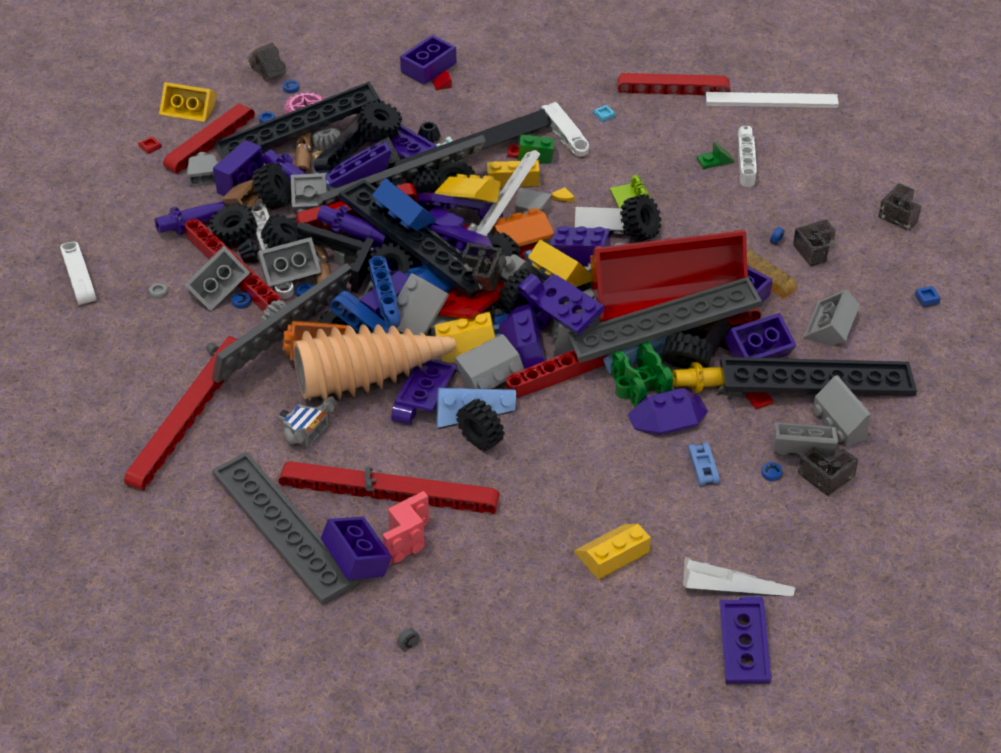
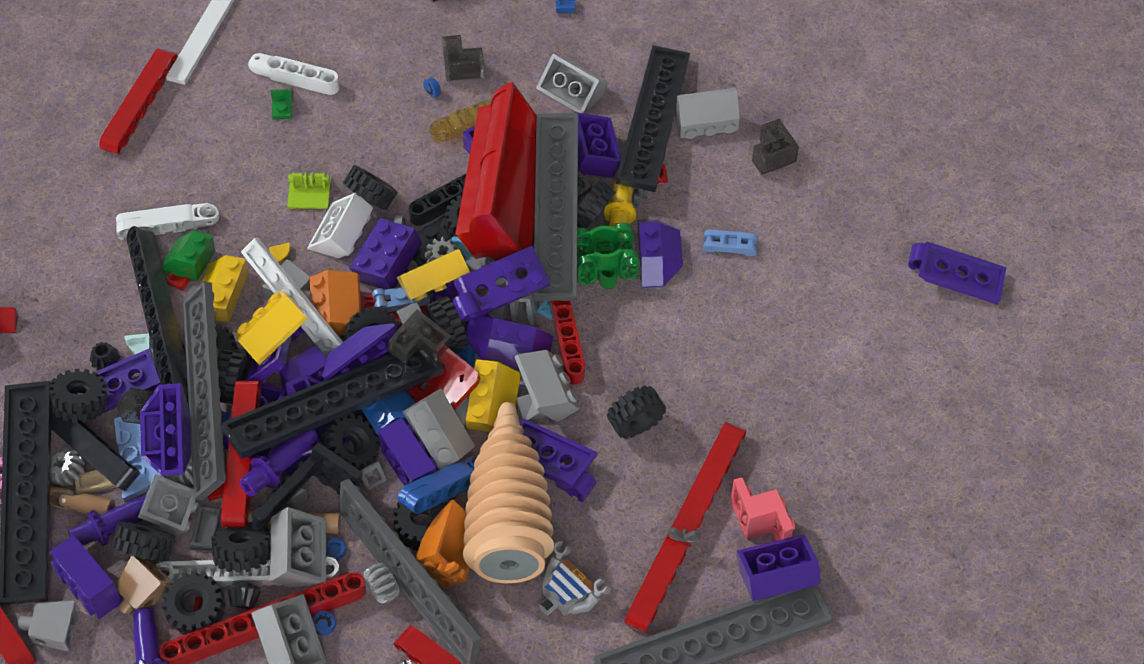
camera: 75 degrees left, 10 degrees up
blue piece [369,256,401,329] -> none
blue slope [372,178,437,231] -> none
dark grey tile [397,628,420,651] -> none
light blue wing [436,388,516,428] -> none
yellow slope [574,524,651,579] -> none
medium azure tile [593,105,616,122] -> none
white wedge [683,557,795,596] -> none
blue tile [761,462,782,481] -> none
light grey slope [773,422,838,458] -> none

